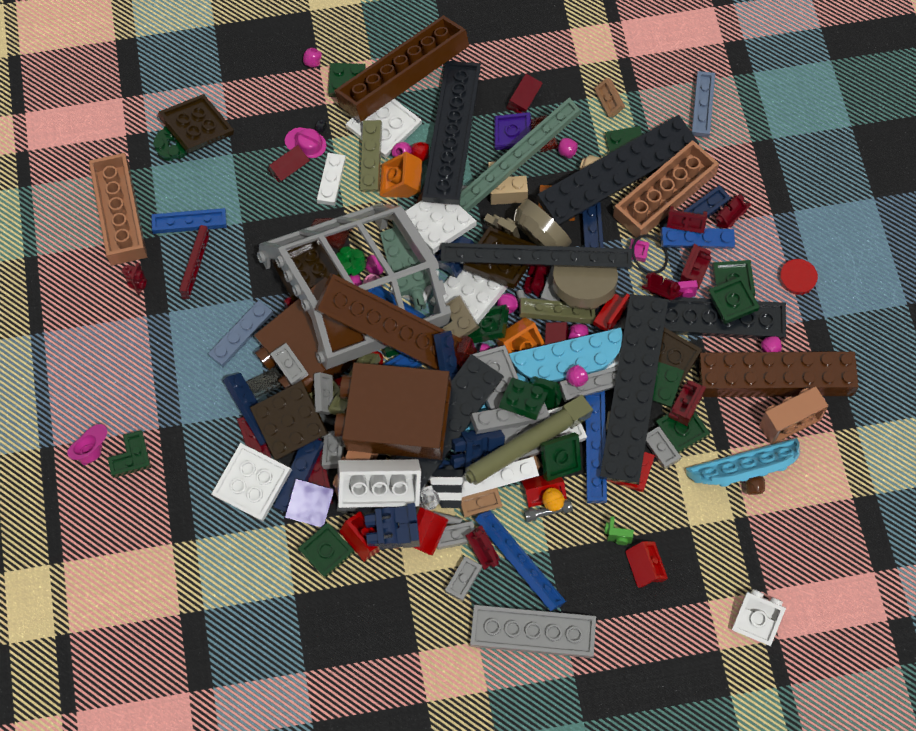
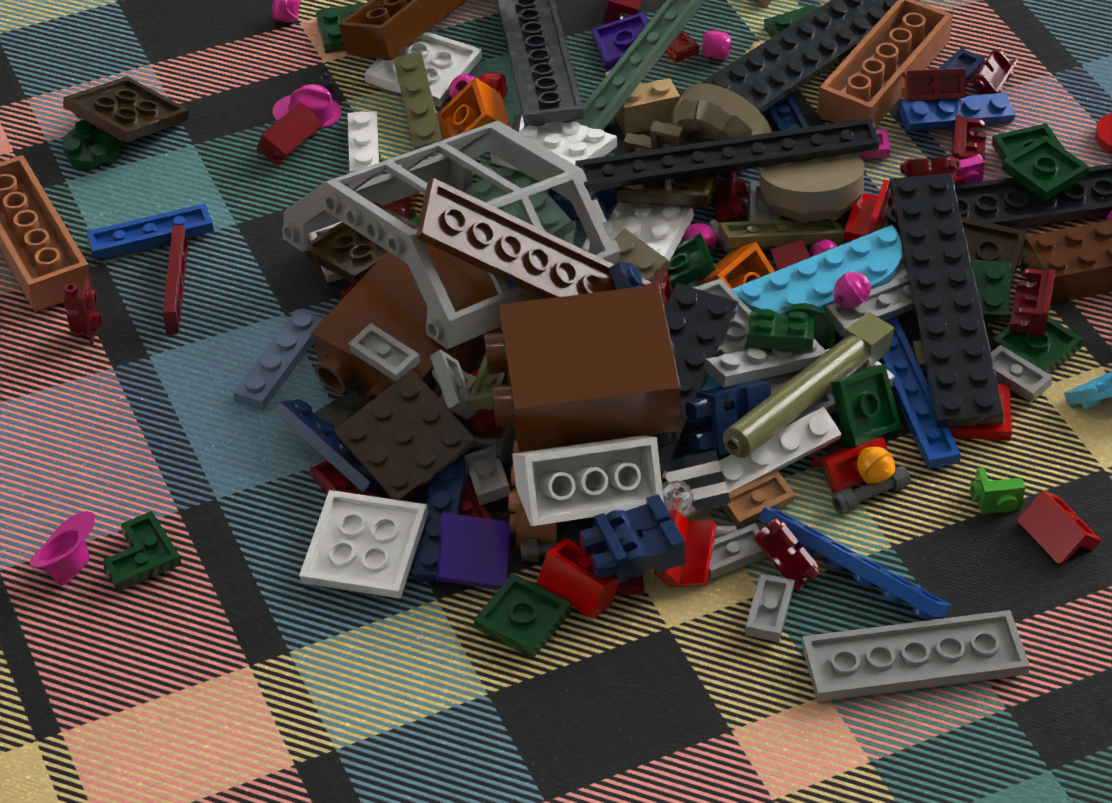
camera: 15 degrees left, 20 degrees down
black piece [632,234,668,274] -> none

